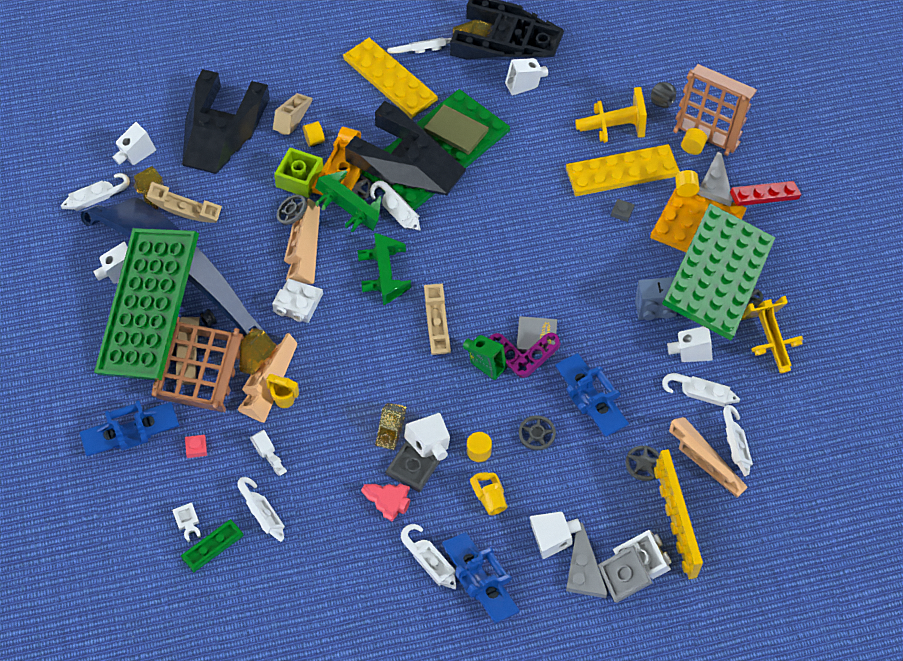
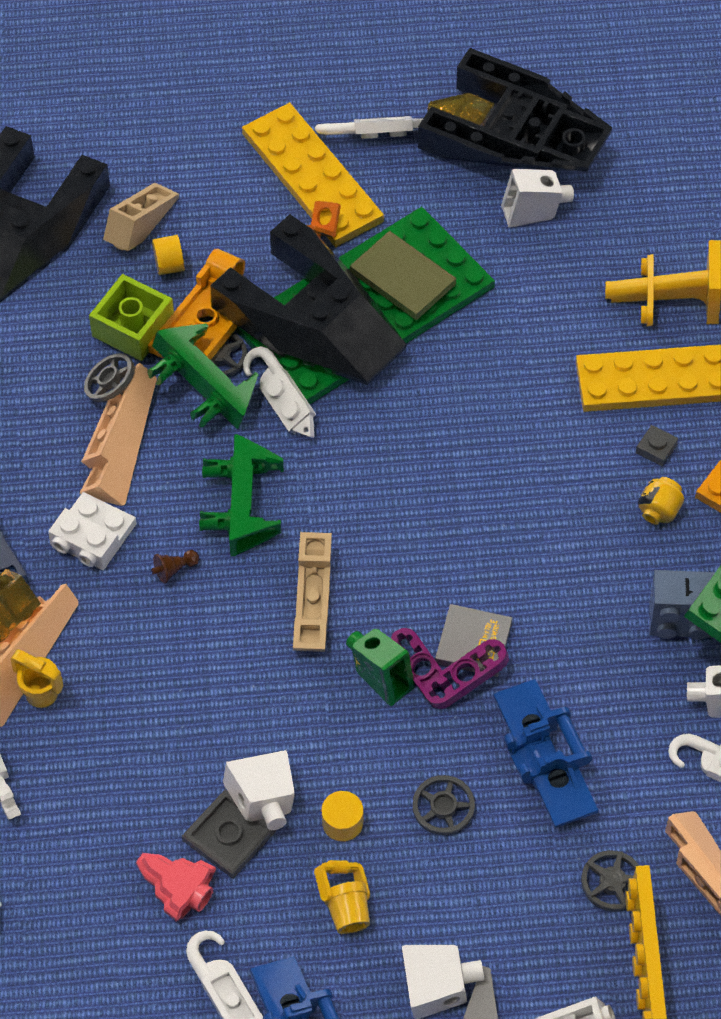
camera: 10 degrees right, 0 degrees up
clear yellow slope [375,402,407,450] -> none
none -> reddish brown piece [151,550,200,584]
none -> orange bracket [307,201,341,238]
none -> yellow head [638,477,684,525]

